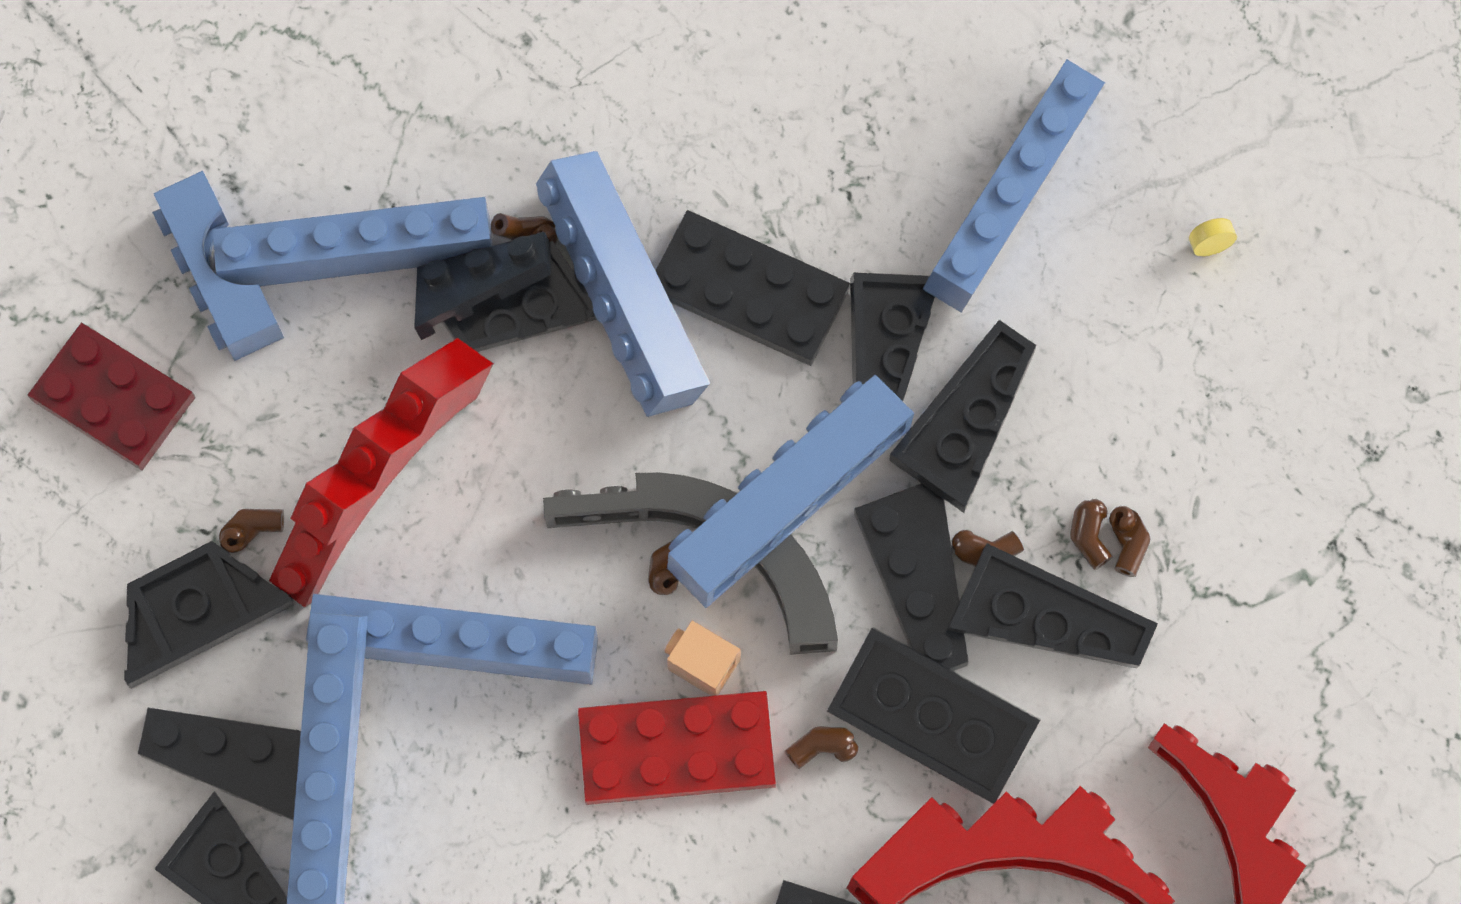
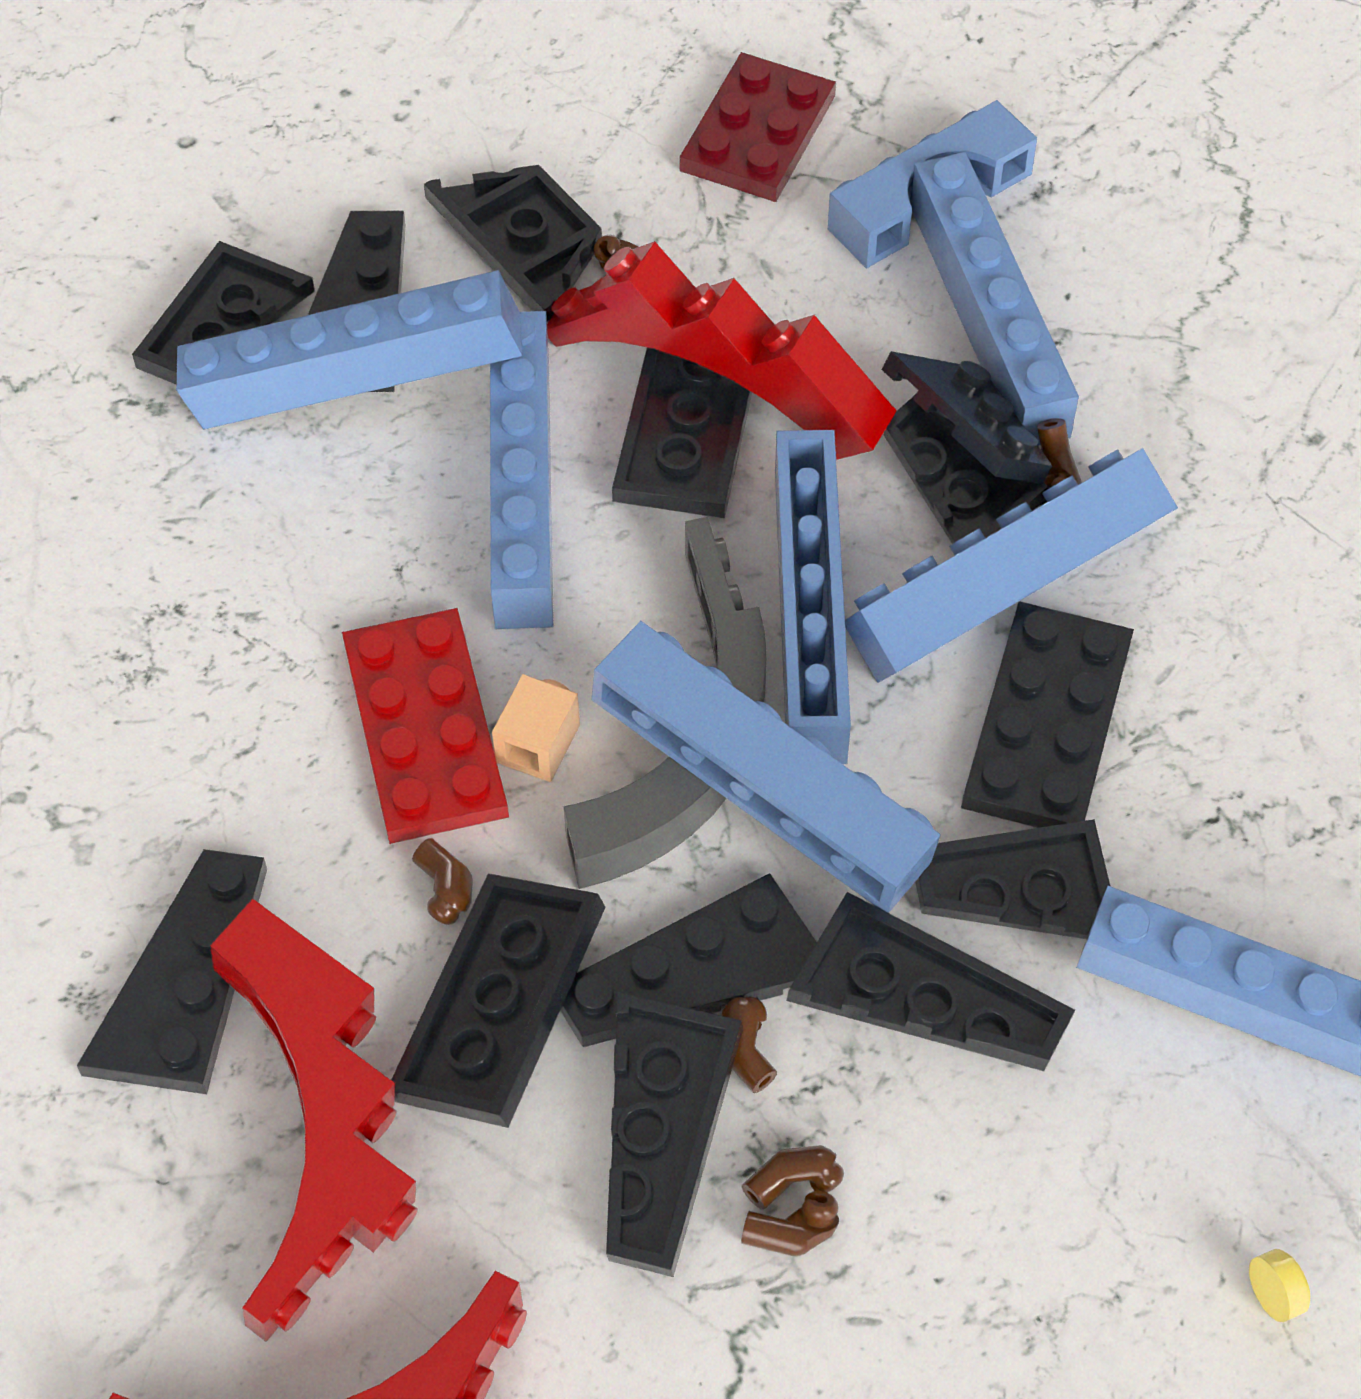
camera: 80 degrees right, 15 degrees down
none -> black plate [612,347,752,518]
none -> medium blue brick [775,430,851,764]

